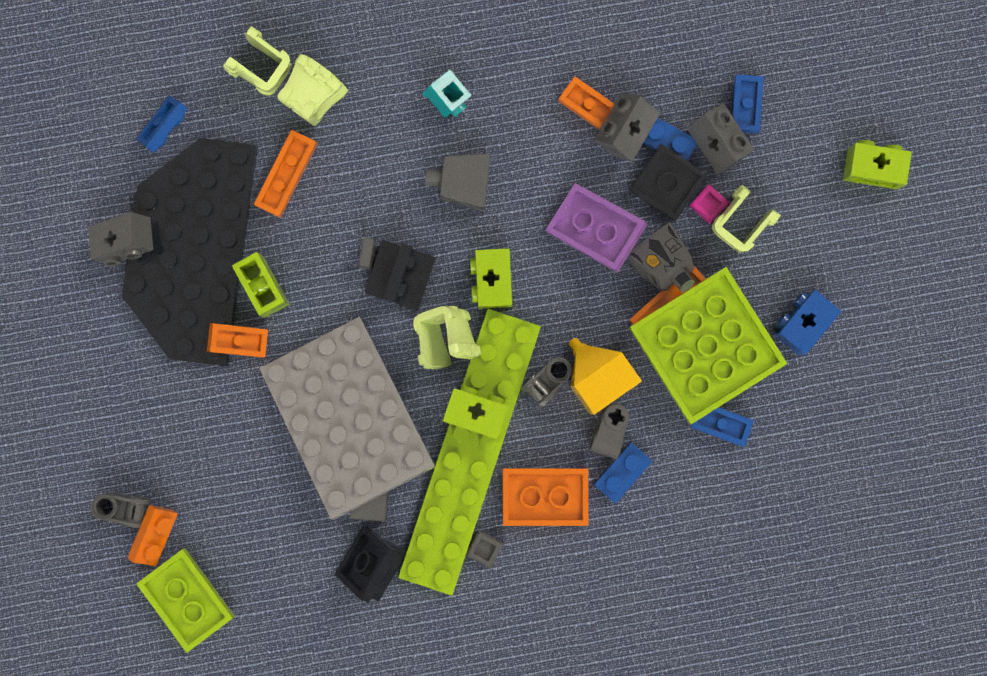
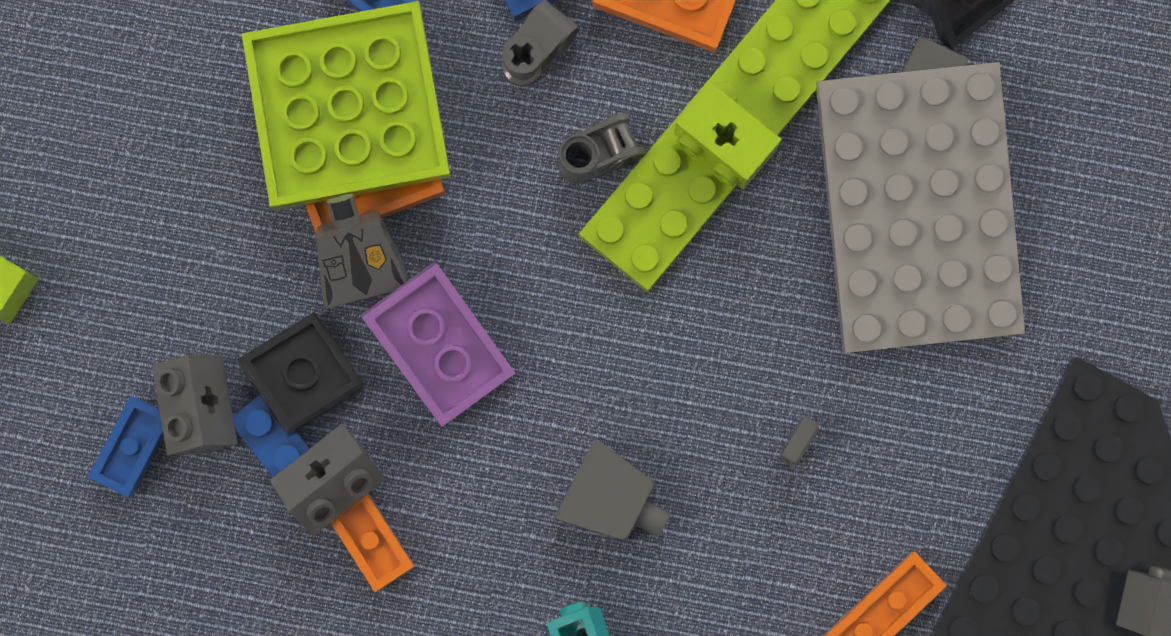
camera: 155 degrees left, 5 degrees down
orange plate [207,323,268,357] -> none
lime brick [232,252,290,318] -> none
black bracket [365,240,436,311] -> none
yellowish green piece [413,306,482,369] -> none
lime brick [470,249,512,309] -> none
yellow piece [569,338,642,415] -> none
dark pink tile [689,184,730,224] -> none
yellowish green piece [712,185,781,253] -> none
blue brick [773,289,842,356] -> none

